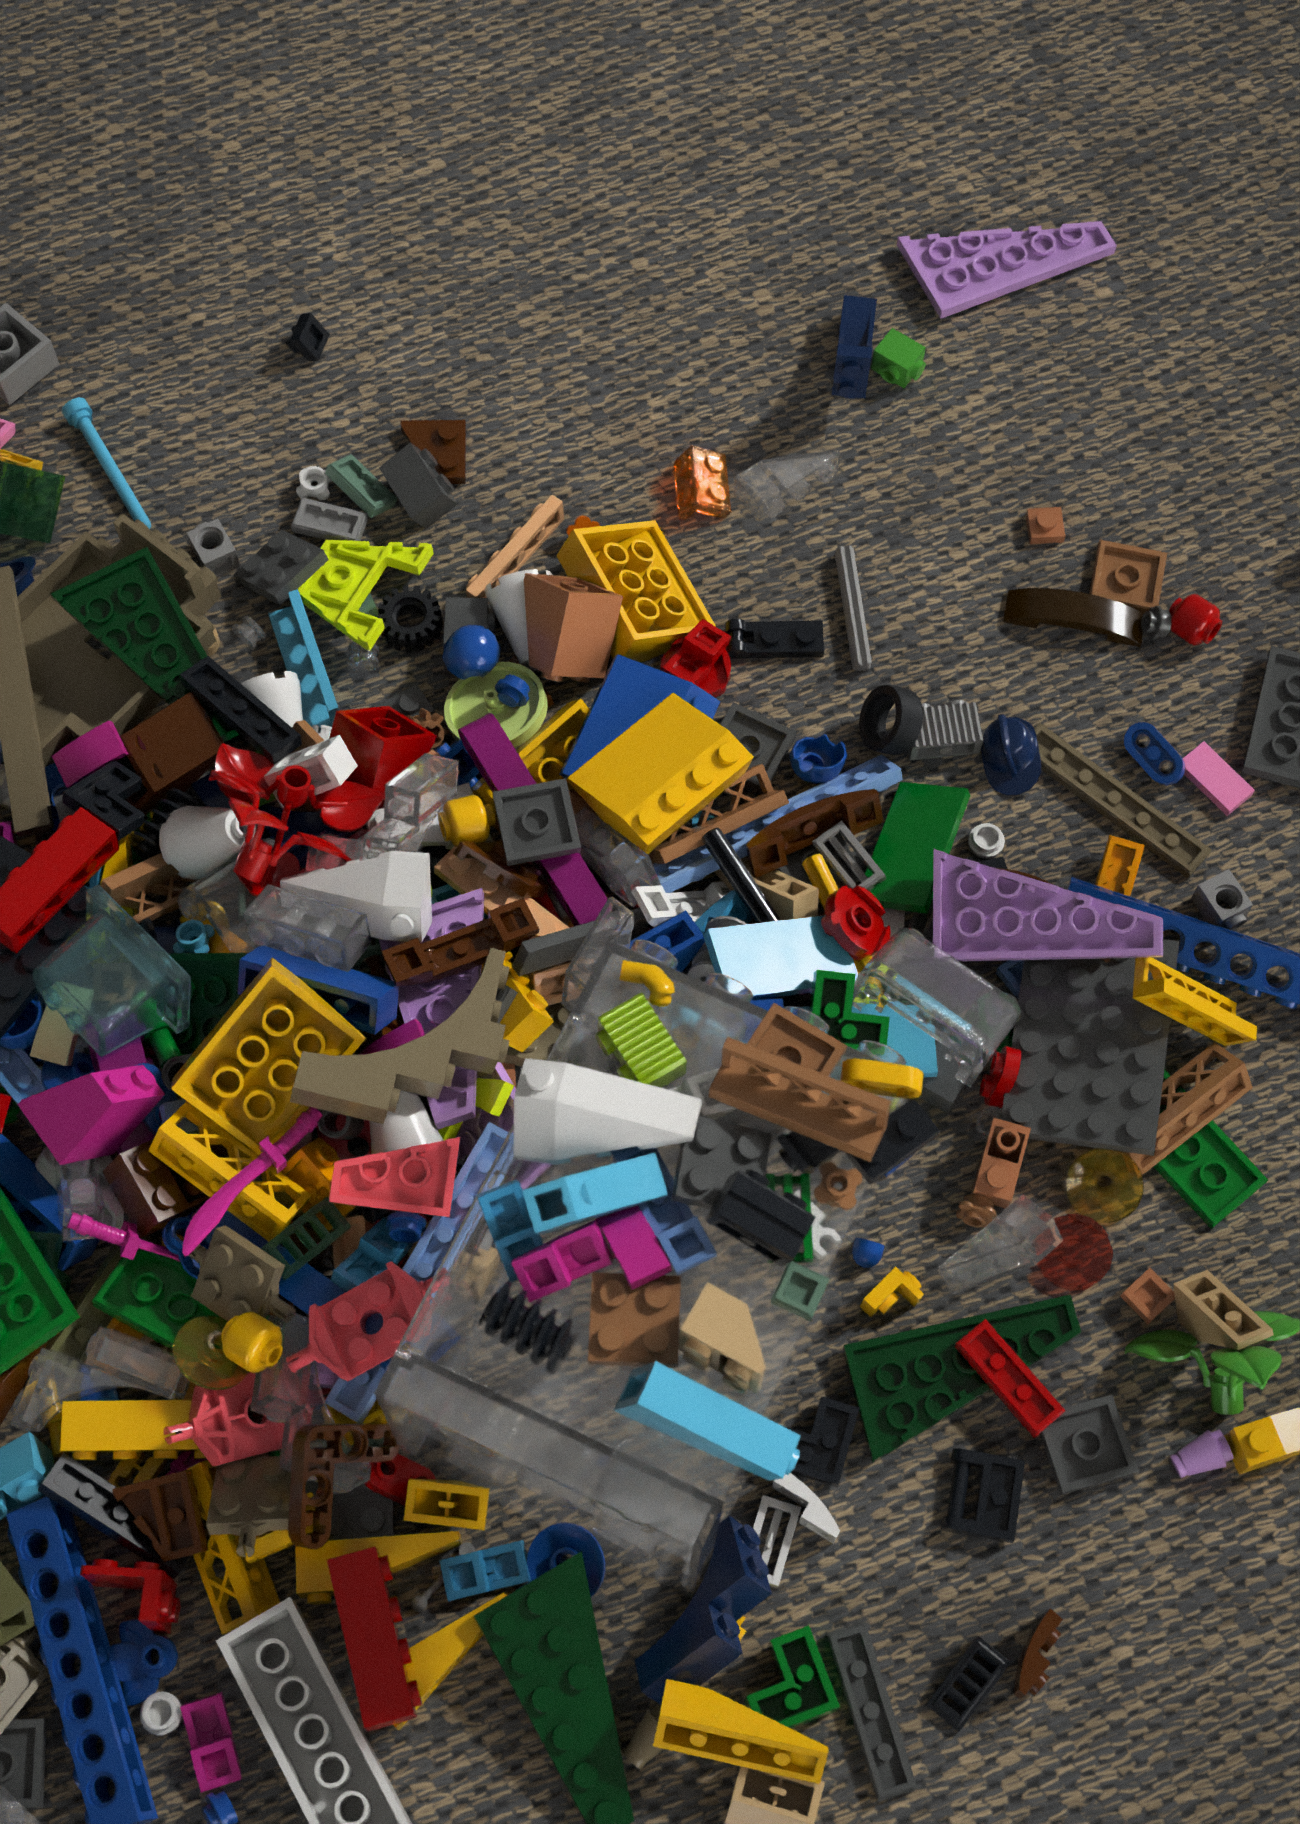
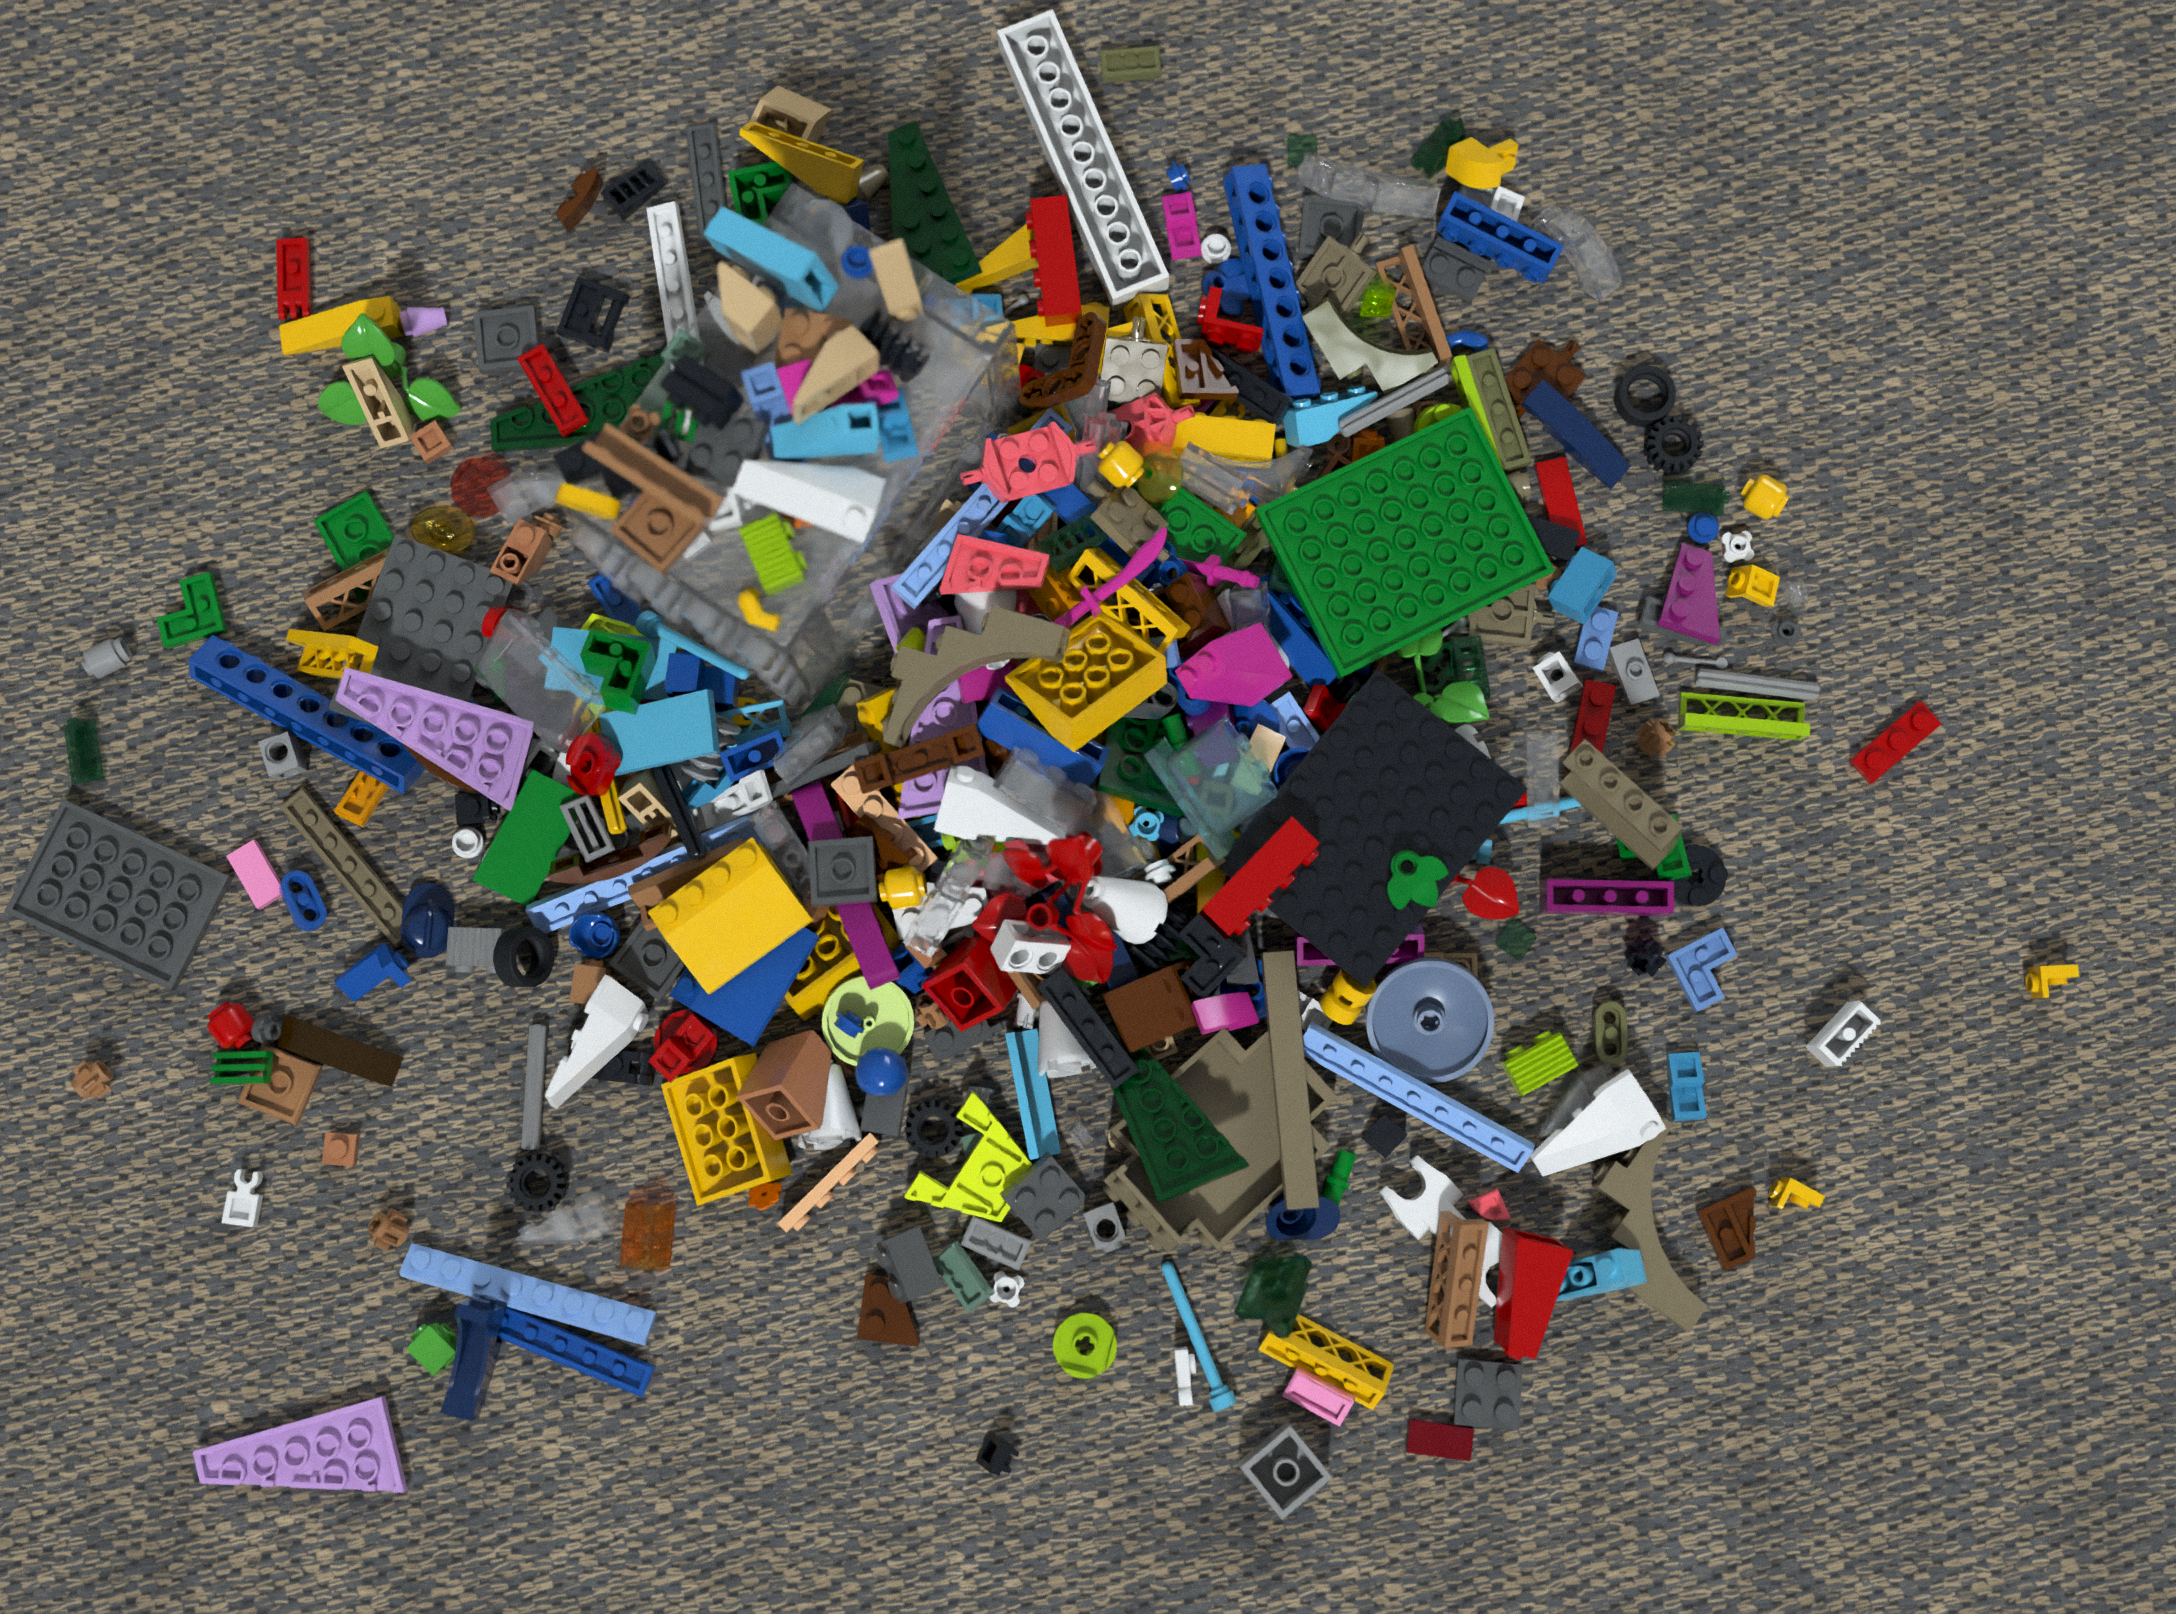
camera: 170 degrees left, 15 degrees up
none -> green tile [210,1051,273,1085]
none -> white plate [221,1169,263,1227]
none -> blue bracket [335,942,412,1001]
none -> medium nougat gear [368,1208,409,1251]
none -> light blue plate [399,1243,656,1346]
none -> blue tile [497,1304,656,1397]
none -> black tyre [506,1153,569,1212]
none -> white wedge [545,975,649,1109]
none -> medium nougat brick [569,959,616,1004]
none -> white plate [646,201,704,433]
none -> tan slope [792,325,879,425]
none -> blue plate [841,245,874,279]
none -> tan slope [869,239,924,324]
none -> lime plate [1053,1312,1117,1379]
none -> white plate [1144,859,1175,886]
none -> white plate [1174,1346,1196,1406]

